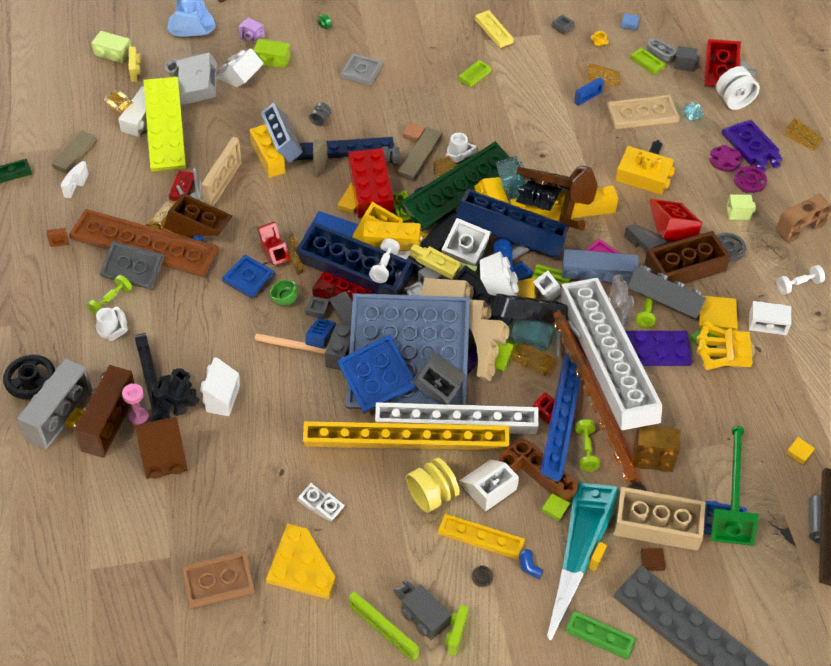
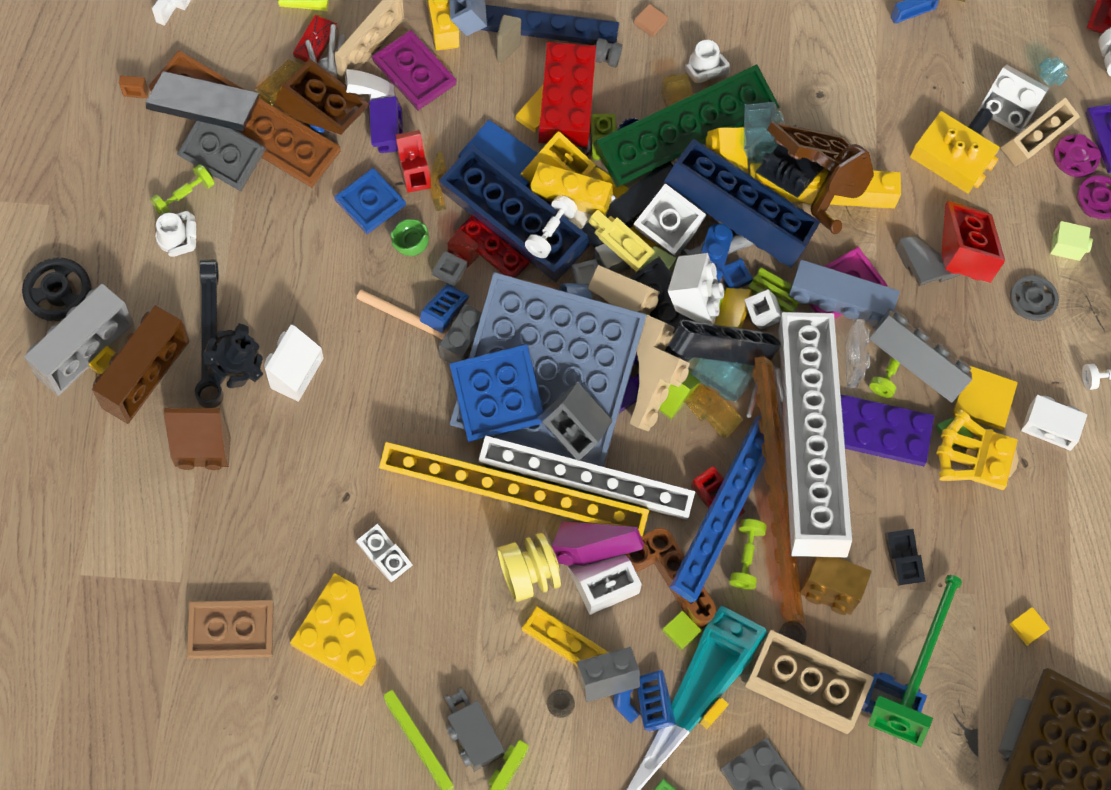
camera: 10 degrees right, 15 degrees up
bright pink wheel [122,384,150,427] -> none
dark grey slope [329,291,353,326] -> none
dark tan tile [398,127,442,181] -> none
tan tile [606,95,680,129] -> none
reddish brown tile [641,548,666,571] -> none
reddish brown brick [644,231,730,284] -> none
none -> tile [145,71,259,131]
none -> white slope [345,69,395,100]
none -> dark purple hinge [369,96,403,153]
none -> magenta plate [372,30,457,111]
none -> magenta slope [551,521,644,566]
none -> dark grey brick [577,647,640,702]
none -> blue slope [638,670,676,732]
none -> black slope [885,529,926,586]
none -> white slope [978,65,1049,133]
none -> tan brick [1001,98,1080,167]

